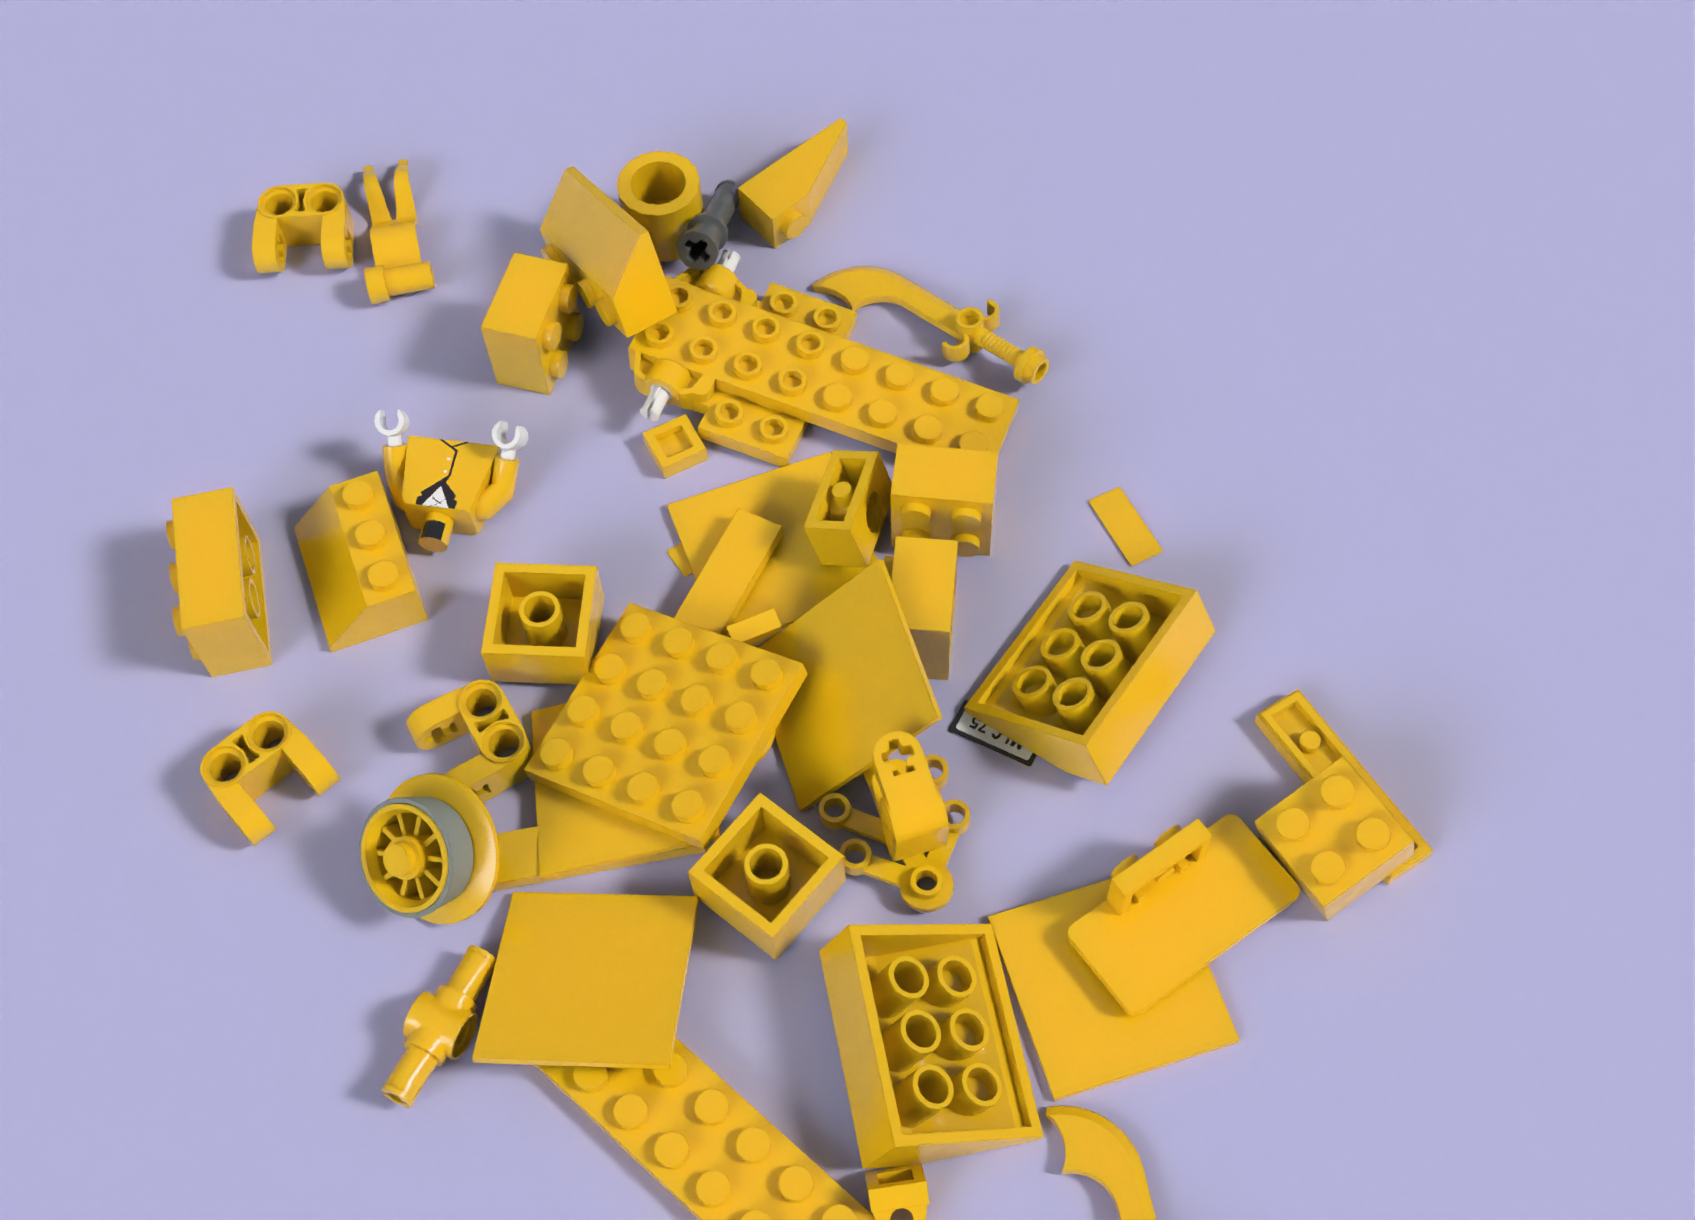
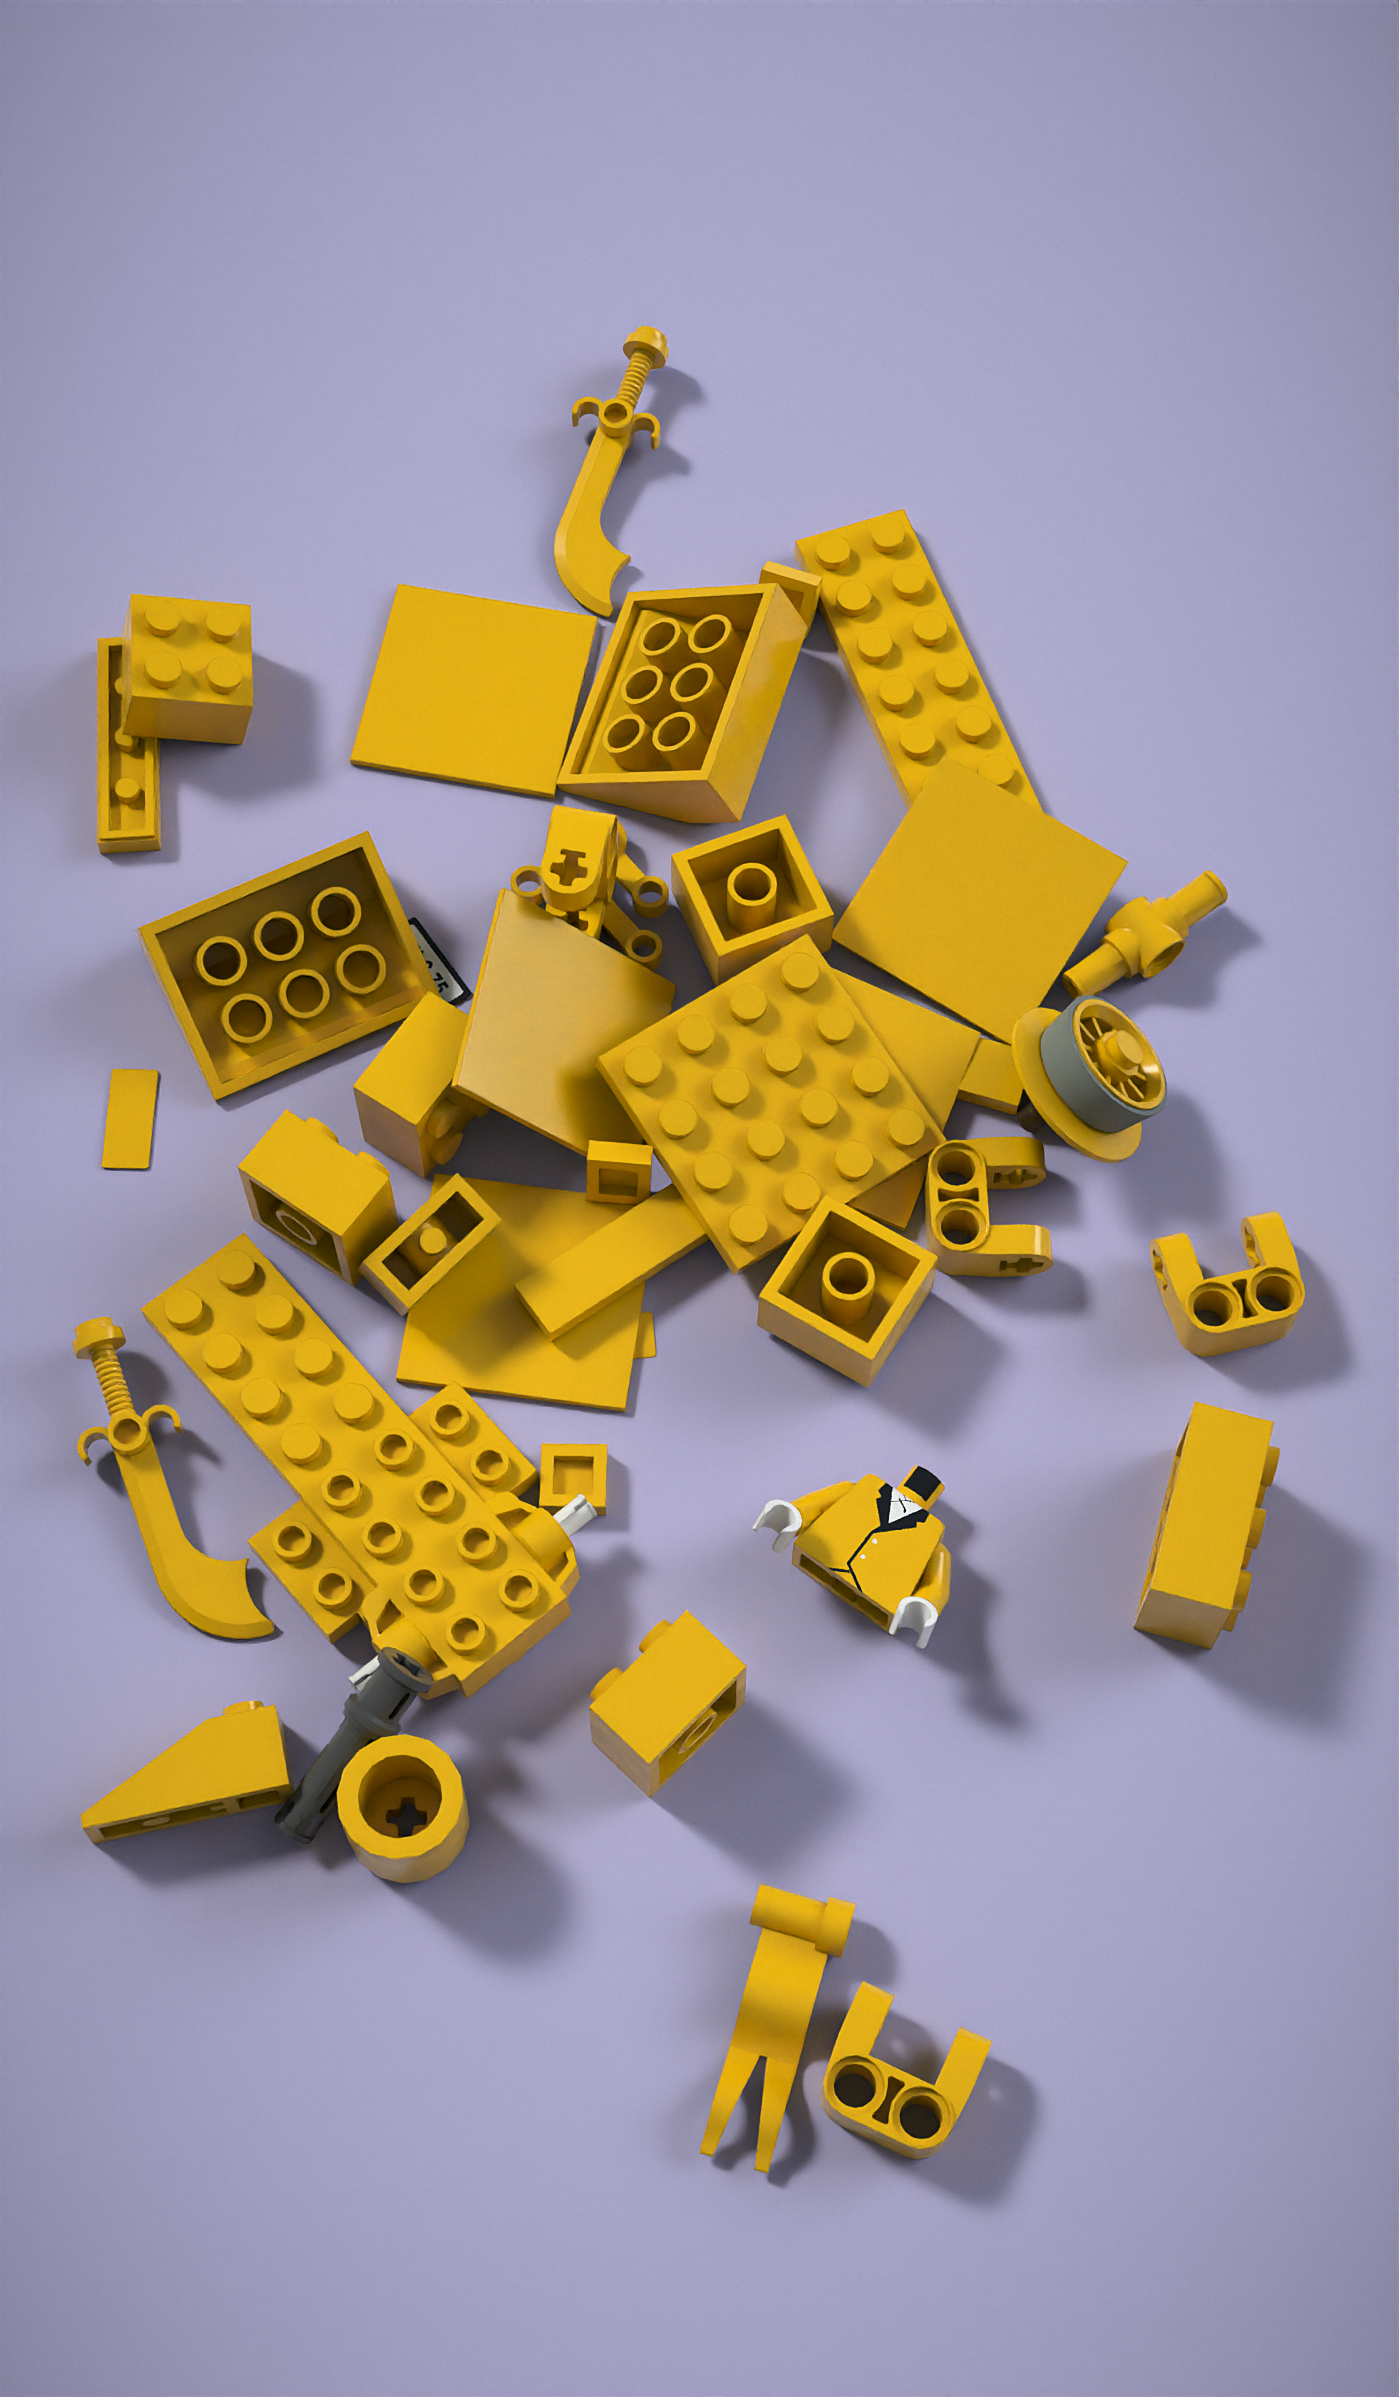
camera: 155 degrees left, 5 degrees up
yellow slope [294,471,429,652] -> none
yellow slope [540,166,677,338] -> none
yellow bracket [1067,814,1300,1016] -> none

